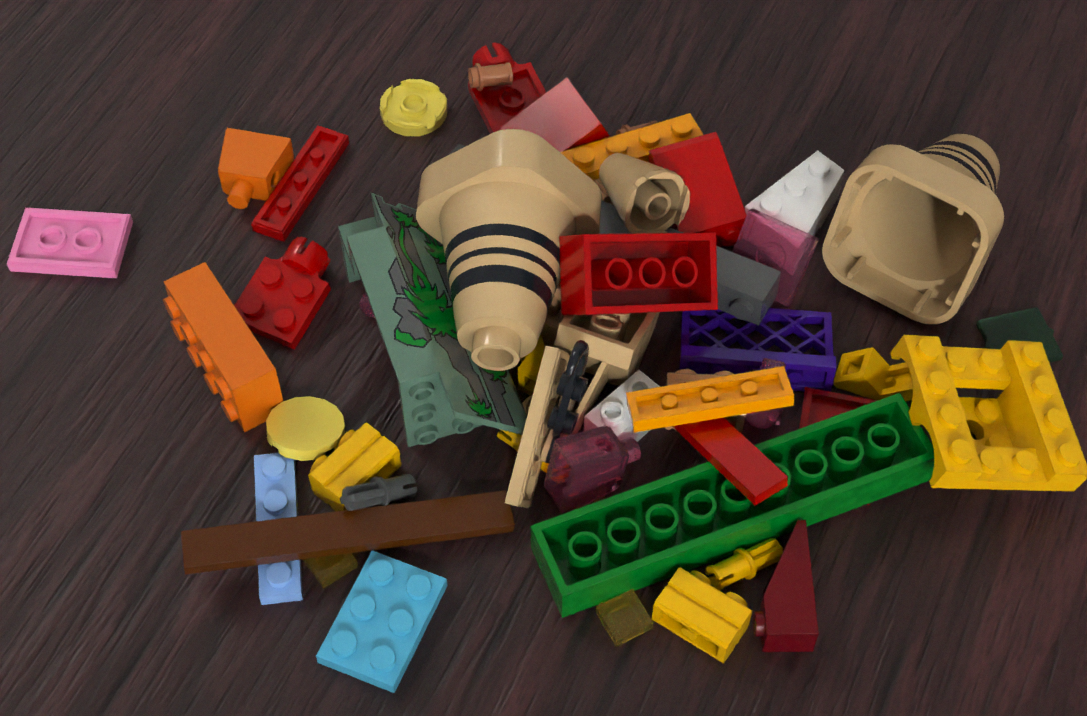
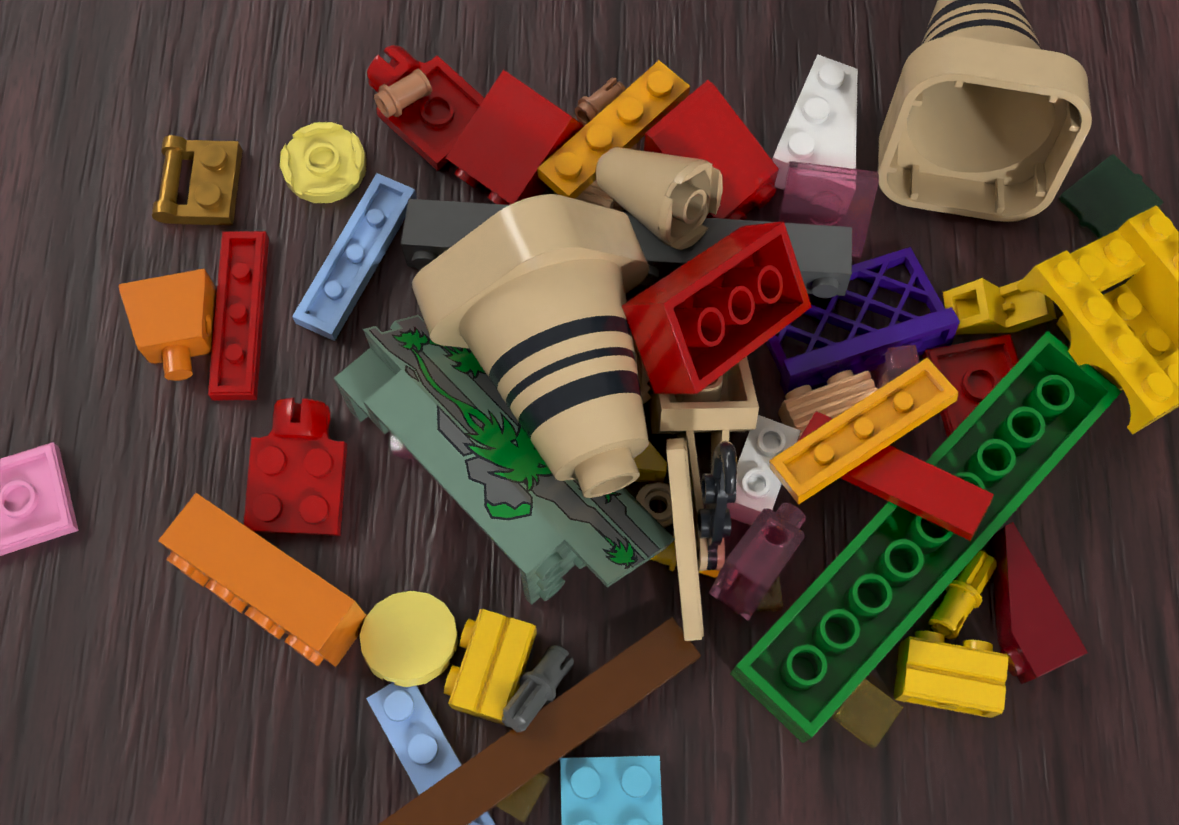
camera: 25 degrees left, 15 degrees up
none -> pearl gold plate [152,135,242,225]
none -> light blue plate [292,173,417,341]

